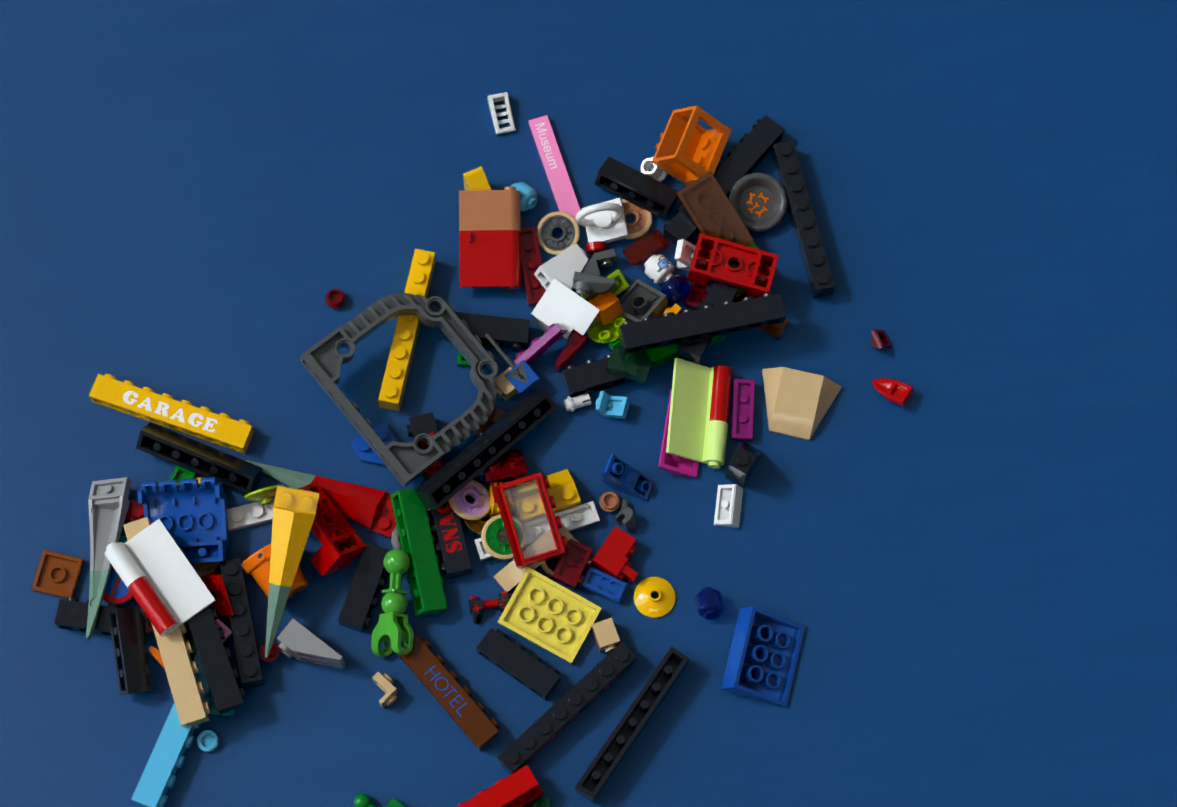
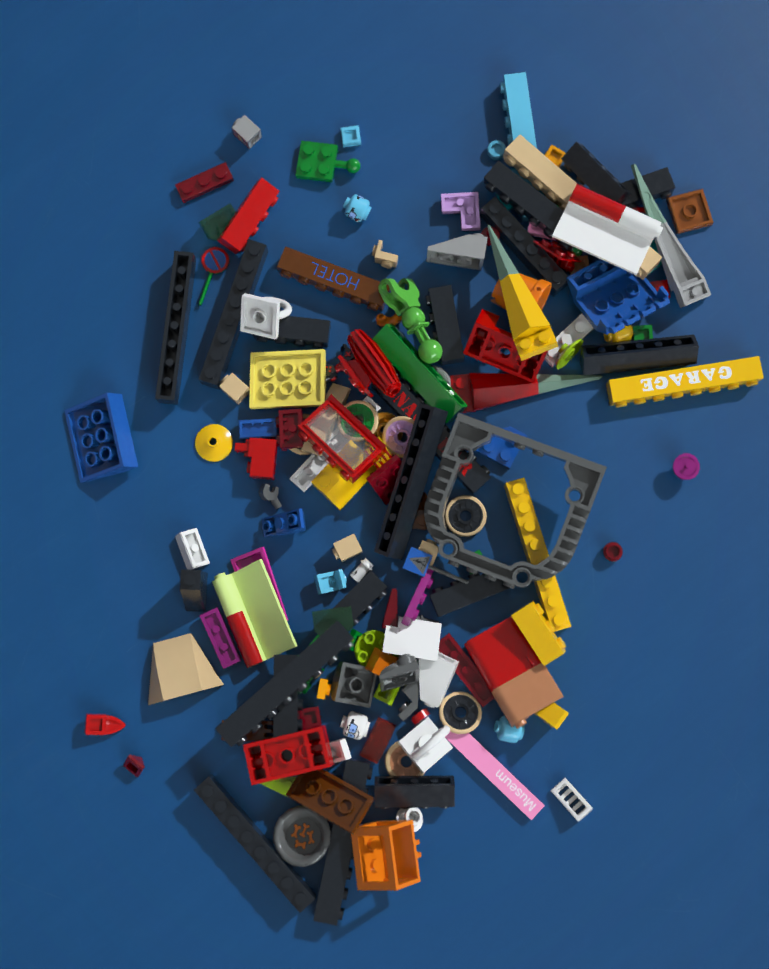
camera: 155 degrees right, 10 degrees up
nougat plate [599,492,620,513] -> none
clear blue head [661,275,691,305] -> none
clear blue head [695,587,724,620] -> none
none -> piece [198,247,229,306]
none -> white tile [240,293,292,339]
none -> tan brick [332,534,363,562]
none -> red plate [338,329,401,398]
none -> medium azure head [343,194,372,222]
none -> orange arm [376,313,402,327]
none -> lavender plate [441,192,481,231]
none -> black wheel [444,495,487,537]
none -> yellow slope [511,601,566,666]
none -> light orange tile [545,145,566,167]
none -> magenta piece [673,453,700,480]

